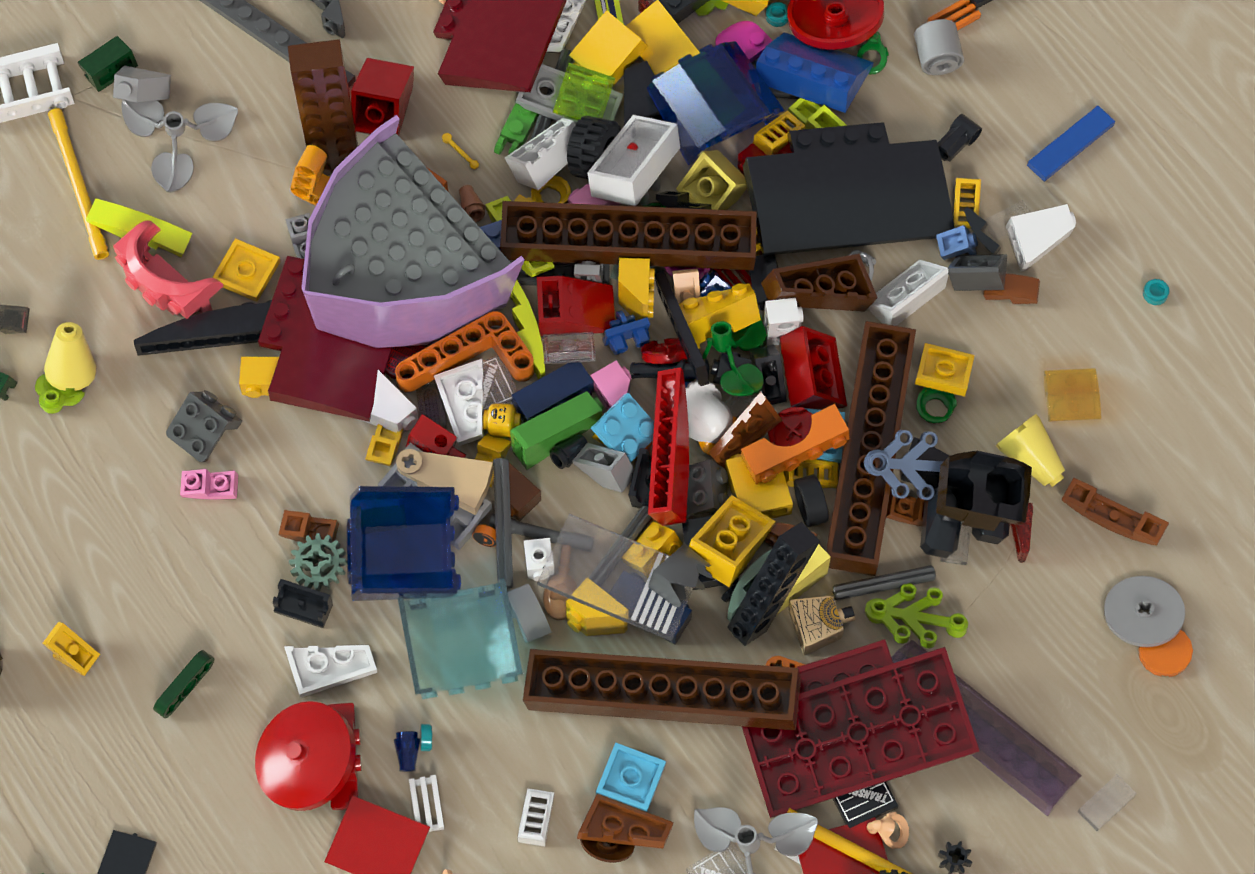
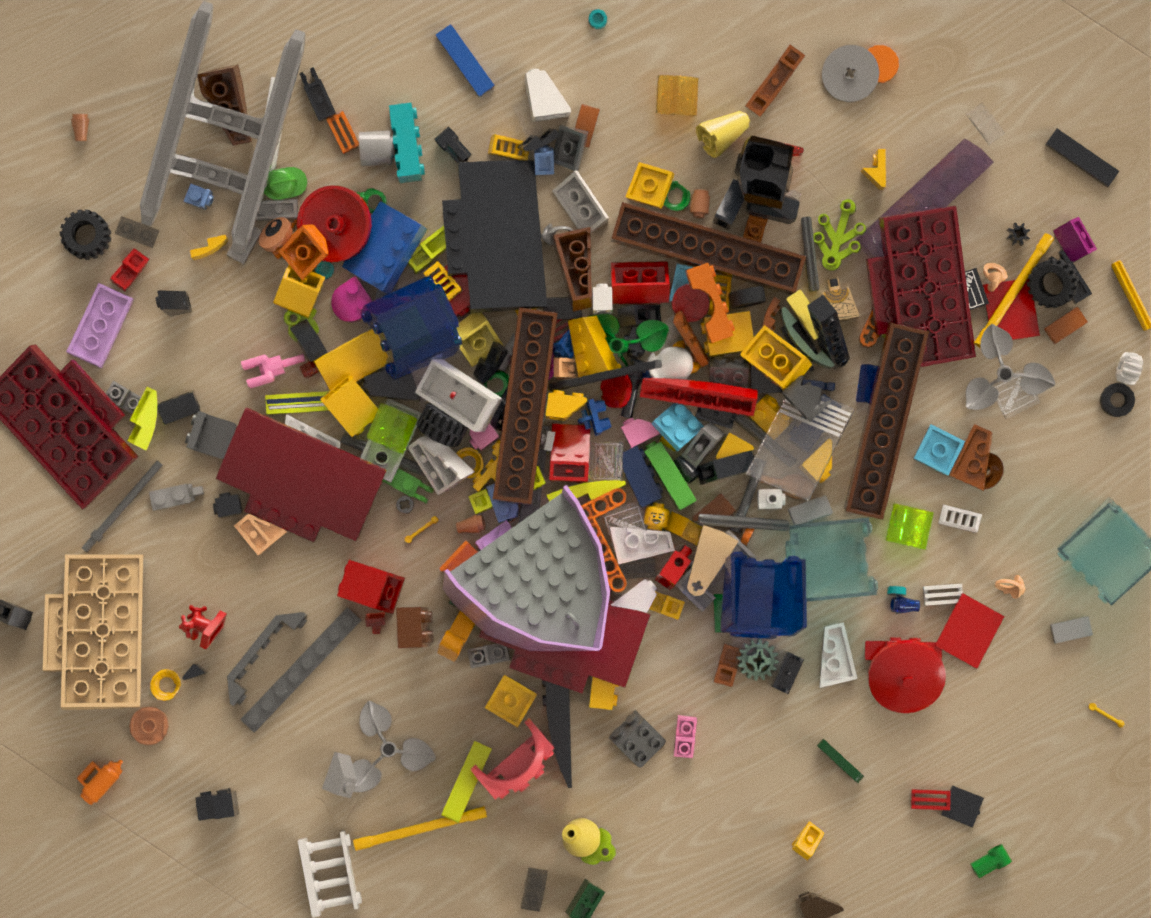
camera: 90 degrees left, 20 degrees up
dark green hinge [78,36,138,92] -> none
sand blue plant [864,430,944,500] -> none
none -> teal wedge [389,102,425,183]
none -> dark grey bush [396,496,414,514]
none -> nougat brick [690,189,710,218]
none -> black slope [697,450,757,485]
none -> yellow slope [715,432,754,460]
none -> dark blue plate [801,379,835,391]
none -> yellow slope [861,149,886,190]
none -> clear neon green slope [885,503,934,550]
none -> red tile [911,789,951,810]

